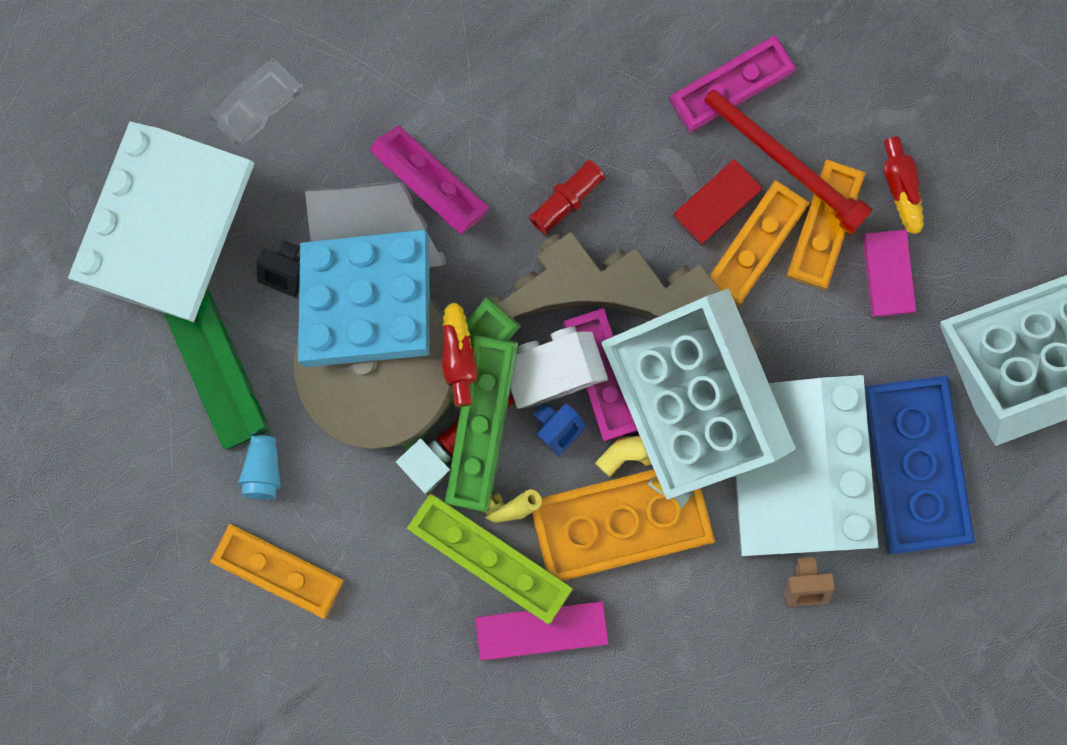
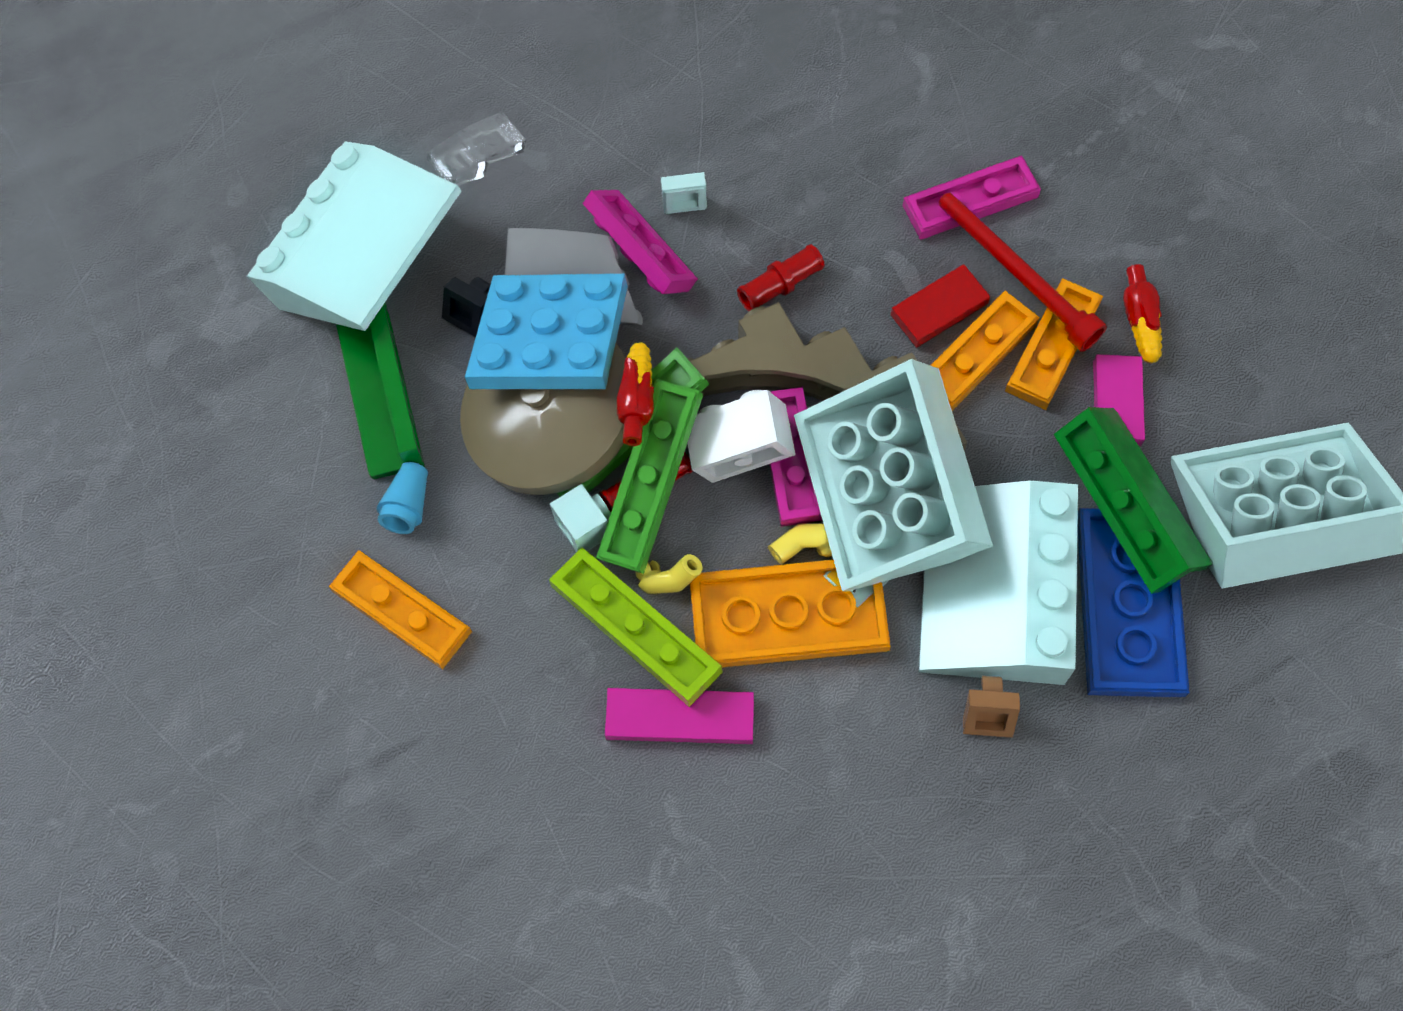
camera: 15 degrees right, 15 degrees down
blue tile [533,402,587,457] -> none
none -> light aqua tile [661,172,707,214]
none -> green panel [1054,407,1213,594]

